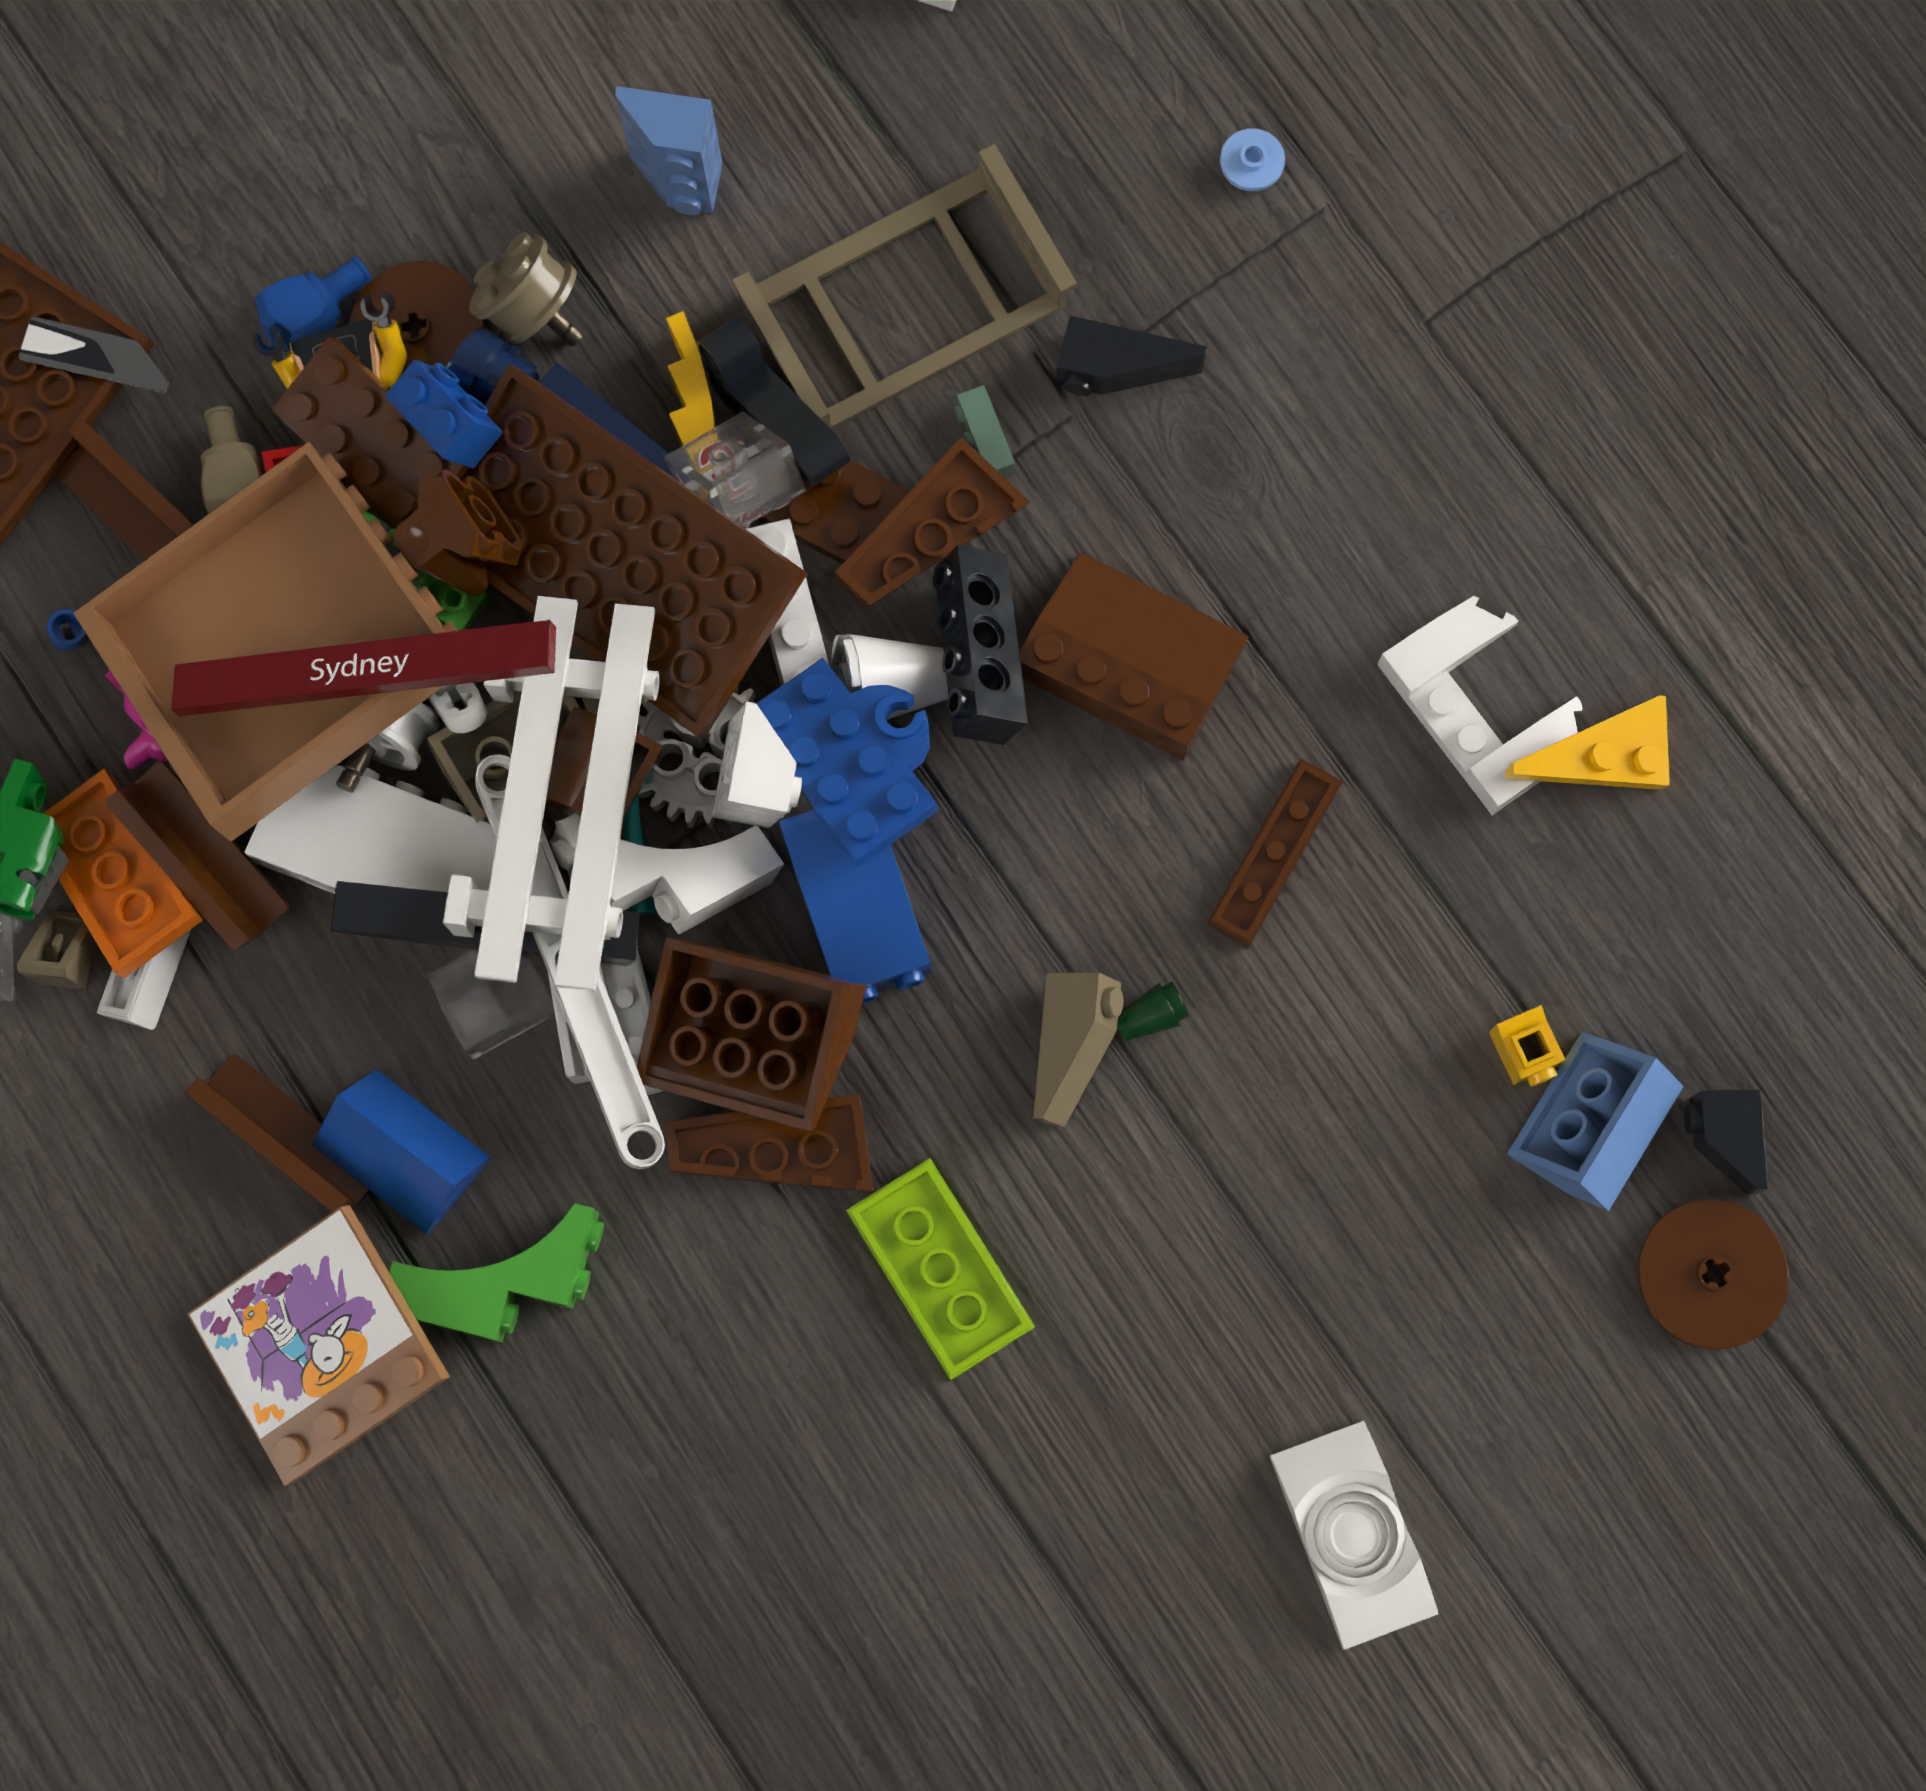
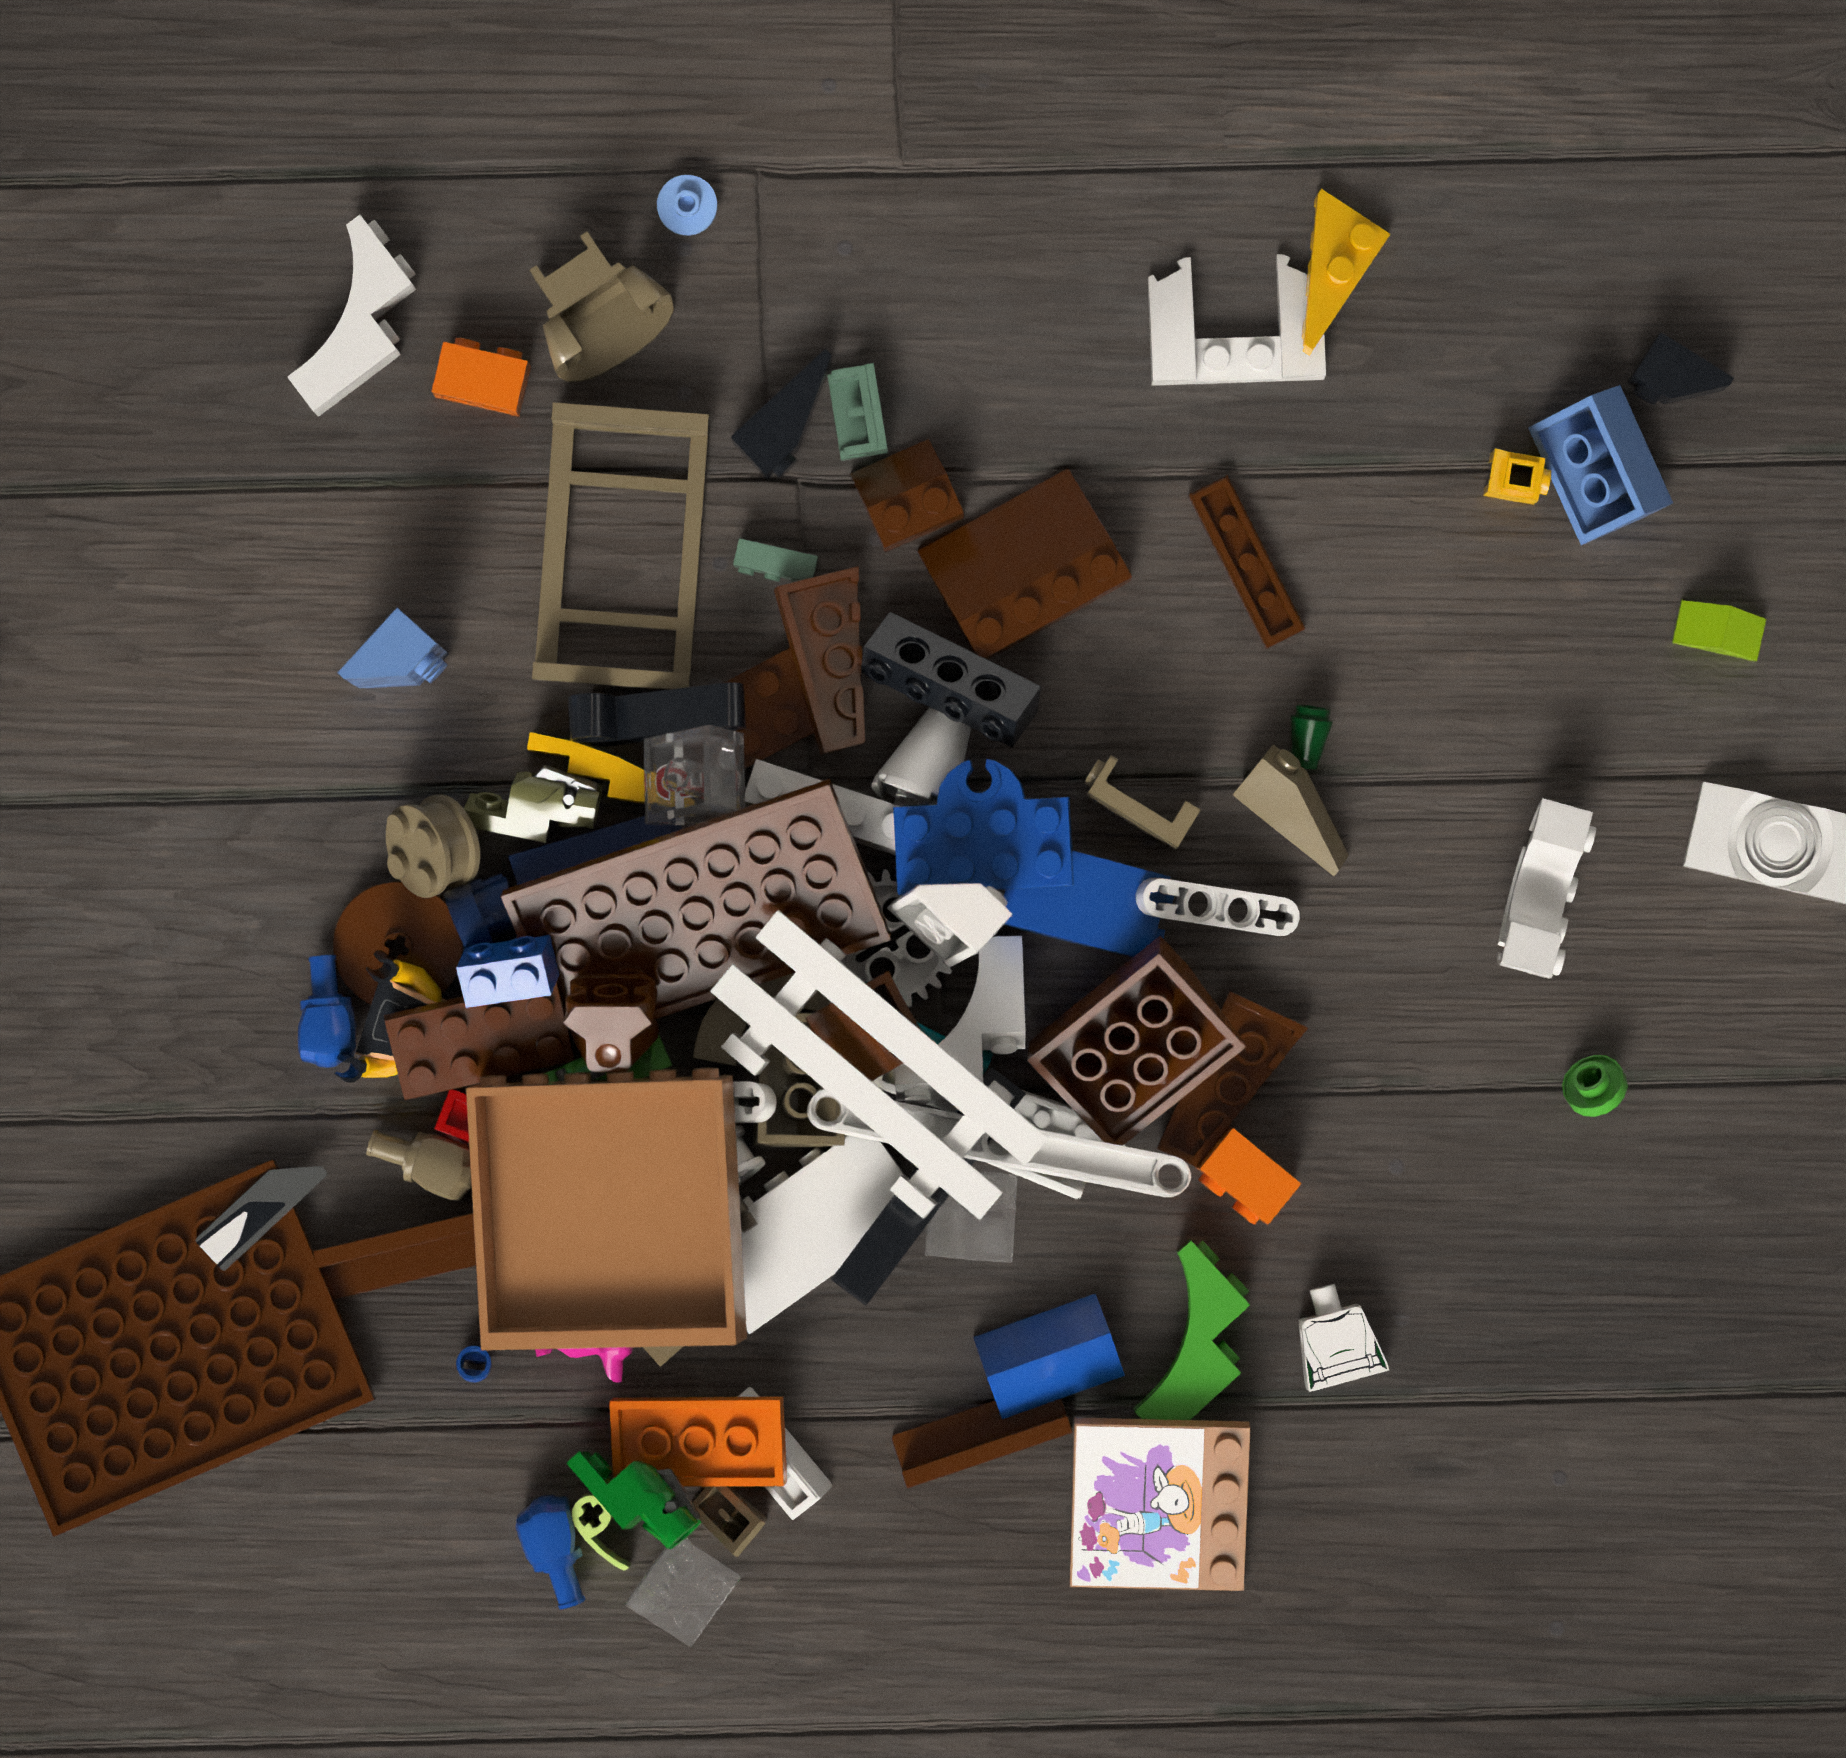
camera: 55 degrees left, 10 degrees up
reddish brown panel [103,761,290,952] -> none
dark red tile [171,620,556,717] -> none
lime tile [846,1158,1035,1381] -> none
reddish brown piece [1637,1199,1789,1350] -> none
none -> orange brick [431,338,531,417]
none -> olive plate [464,765,603,843]
none -> dark tan piece [530,231,674,383]
none -> sand green hinge [827,363,888,461]
none -> reddish brown slope [850,439,964,553]
none -> dark tan panel [1083,755,1201,851]
none -> white beam [1136,878,1300,936]
none -> orange brick [1196,1127,1301,1225]
none -> white torso [1299,1284,1389,1392]
none -> white brick [1497,798,1596,979]
none -> bright green plate [1562,1055,1628,1117]
none -> lime slope [1672,600,1766,662]

